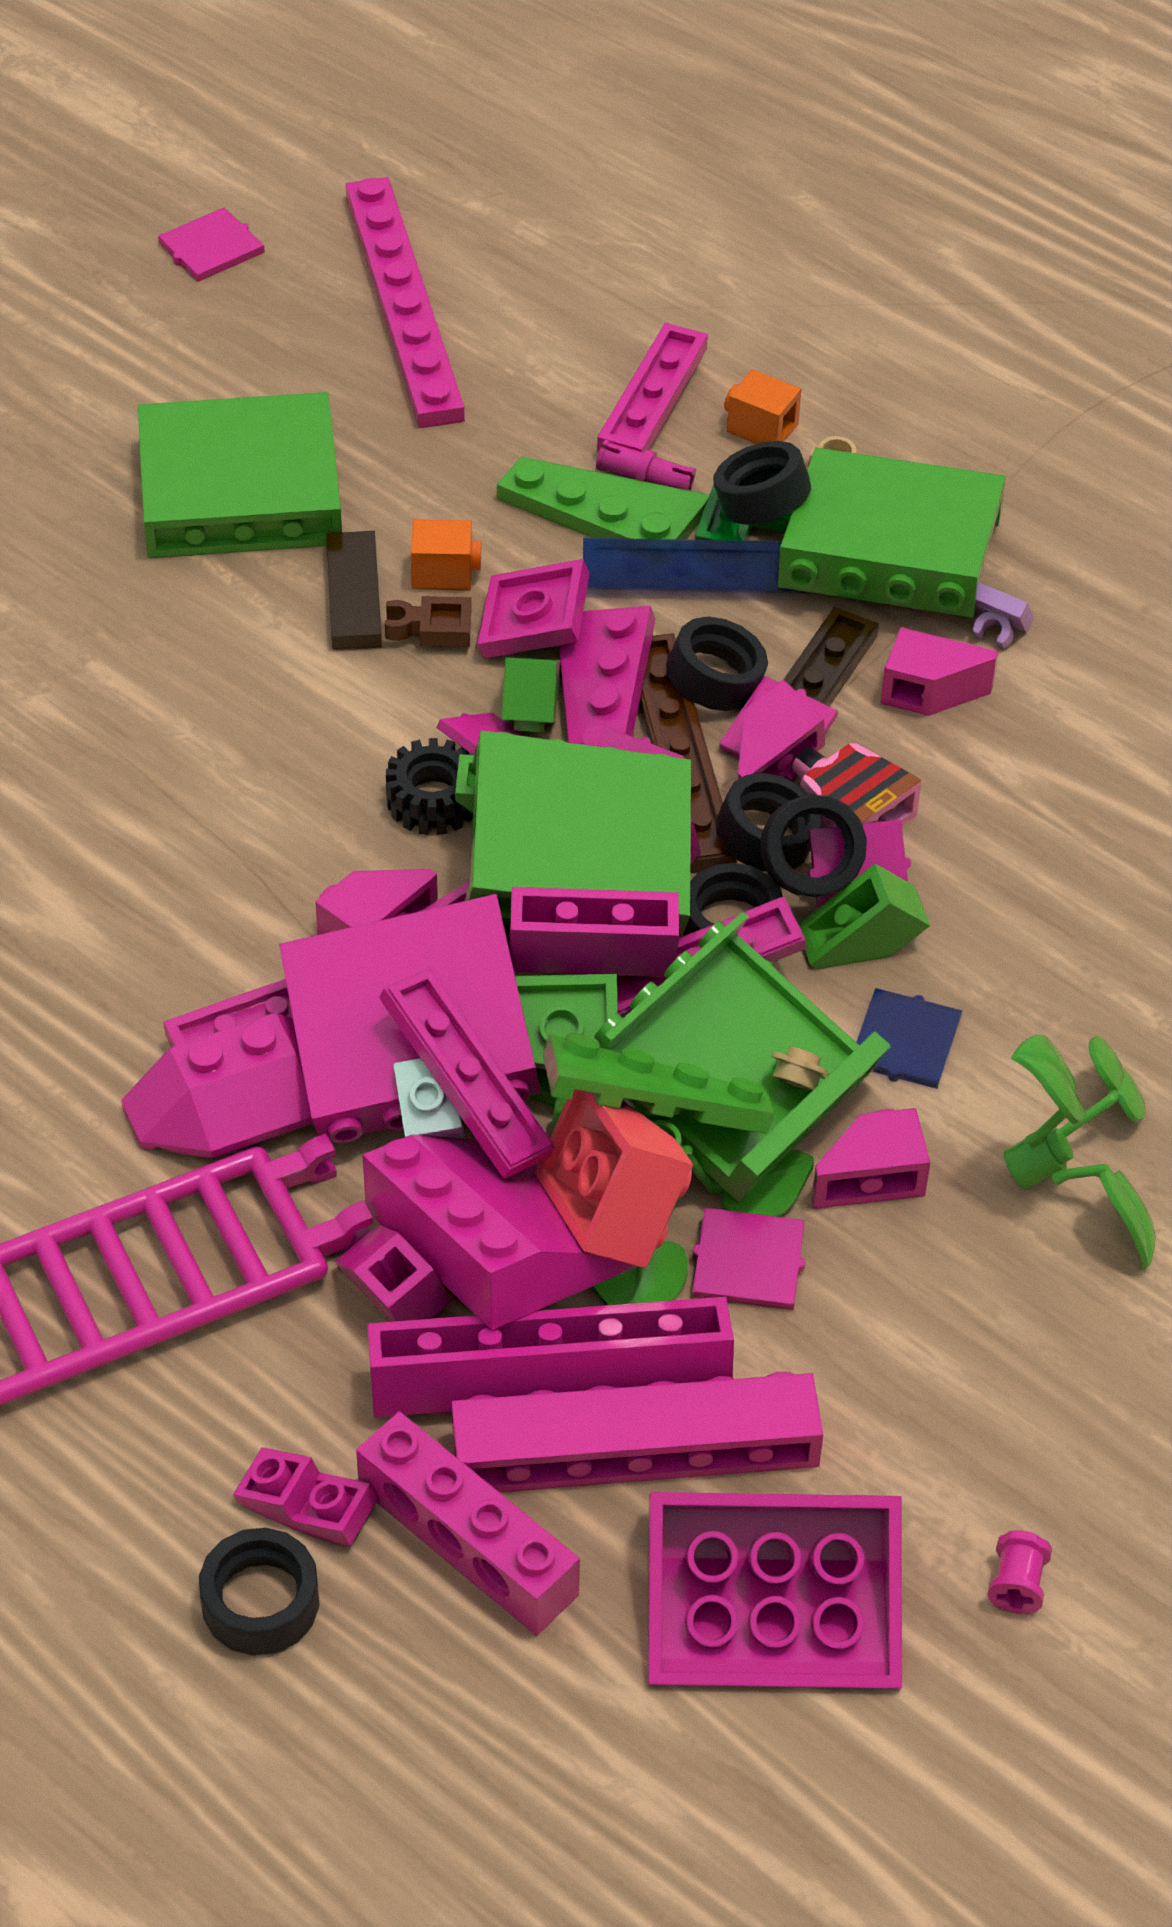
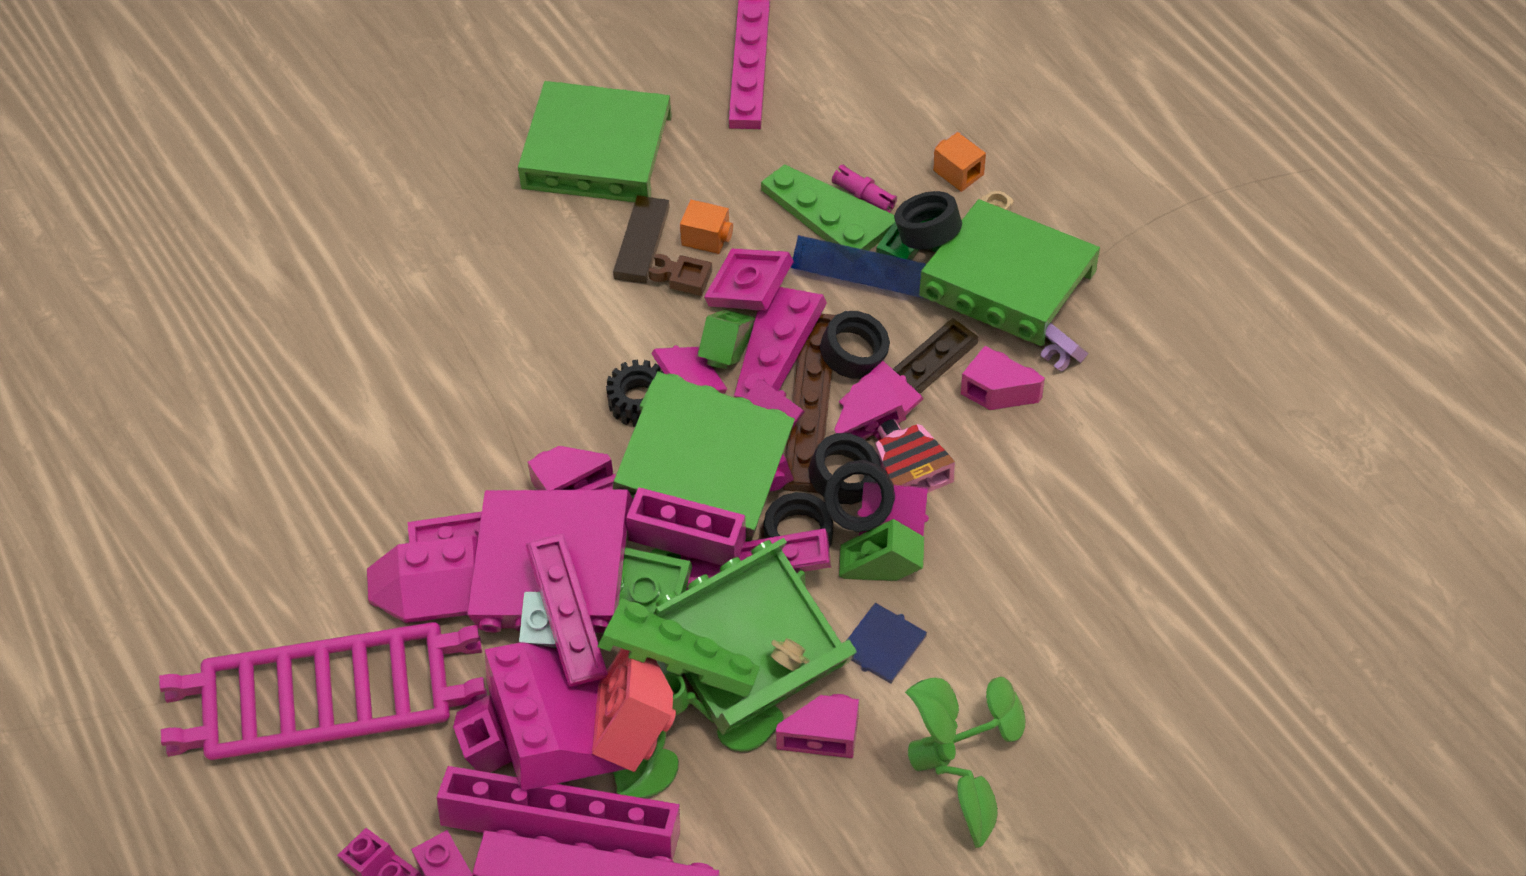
camera: 20 degrees right, 5 degrees up
dark pink plate [597,323,708,453] -> none
dark pink piece [692,1208,805,1310] -> none

